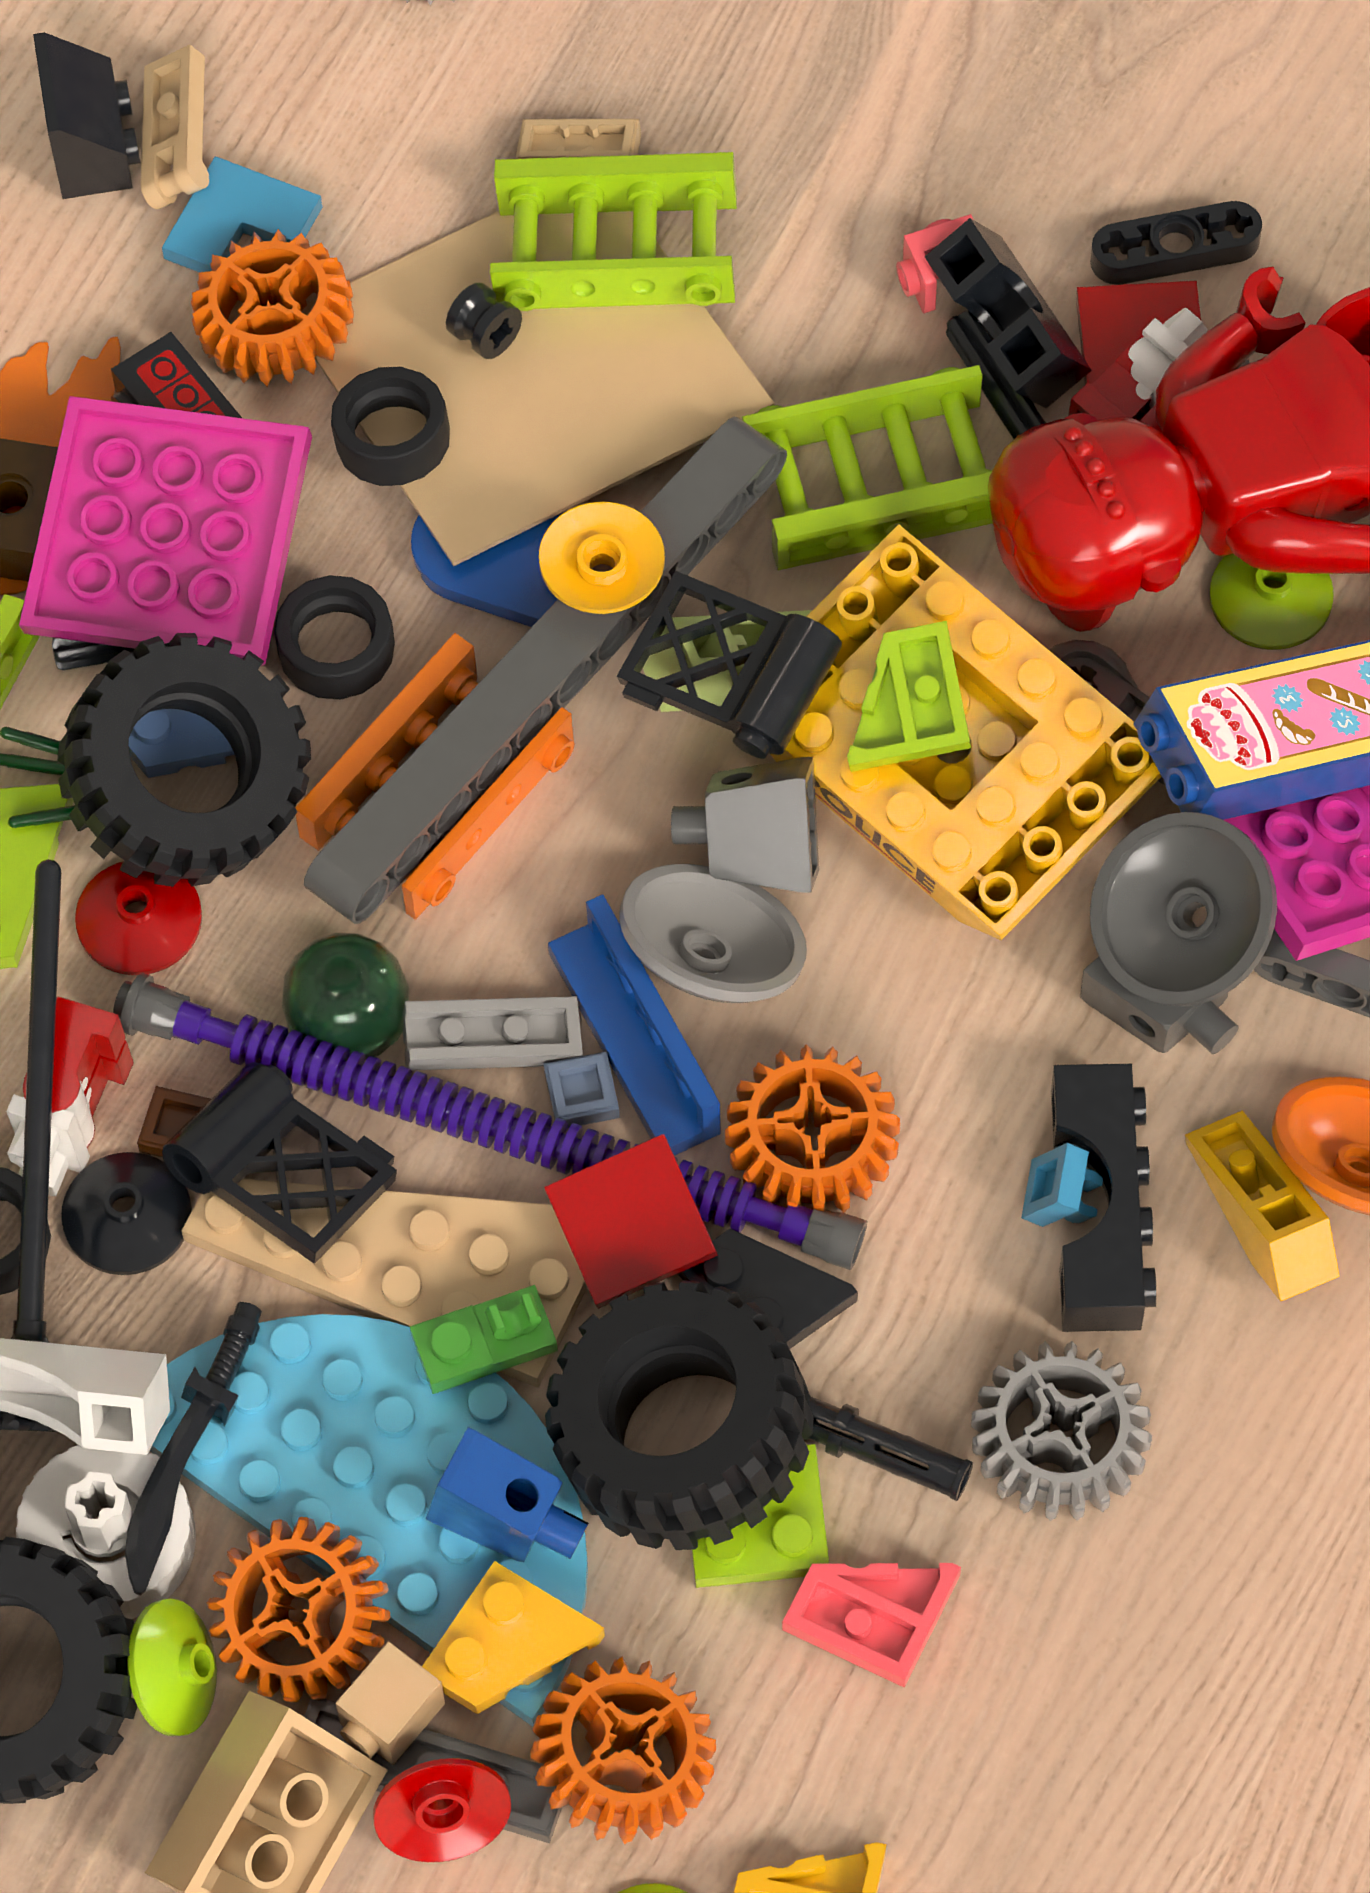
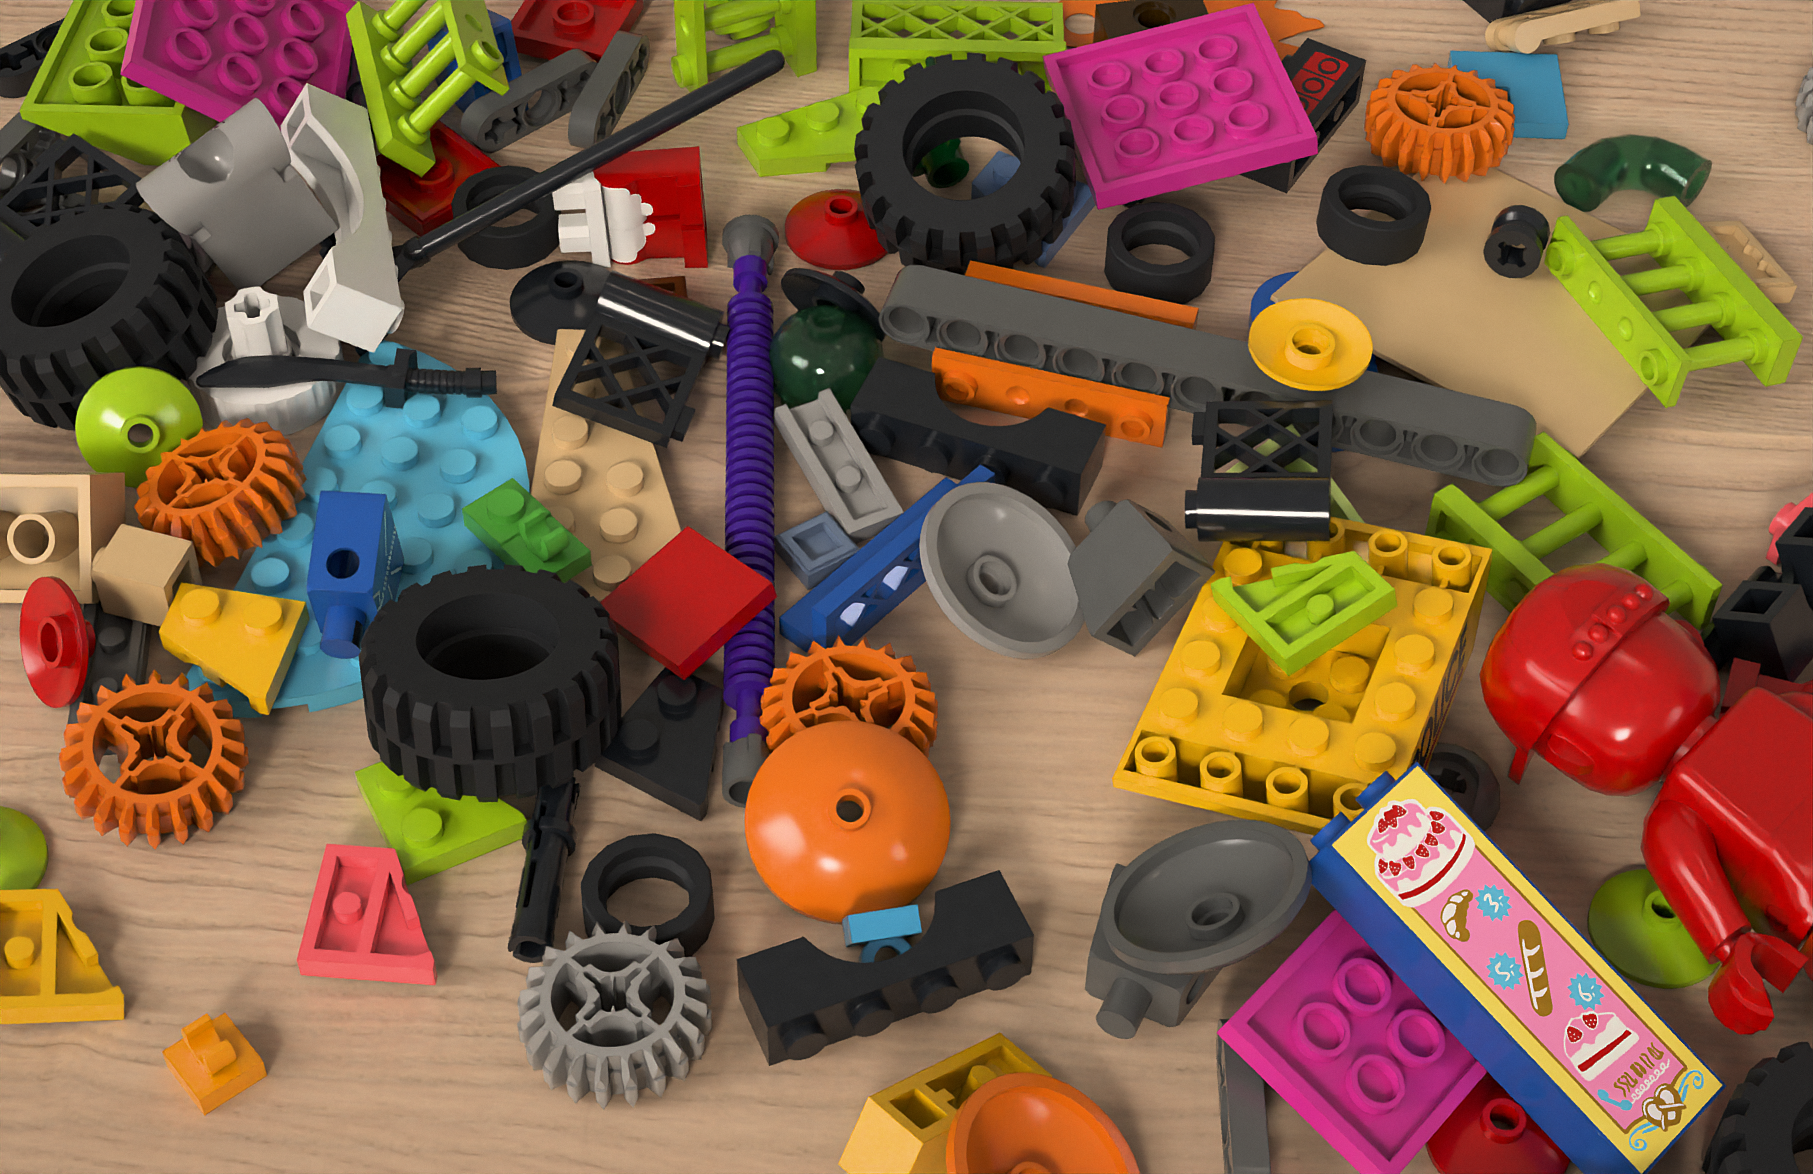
camera: 65 degrees right, 15 degrees down
none -> light orange tile [162,1012,267,1116]
none -> black tyre [581,833,715,957]
none -> orange dish [744,720,951,925]
none -> black dish [781,268,886,346]
none -> black arch [851,357,1106,516]
none -> clear green cylinder [1554,134,1712,212]

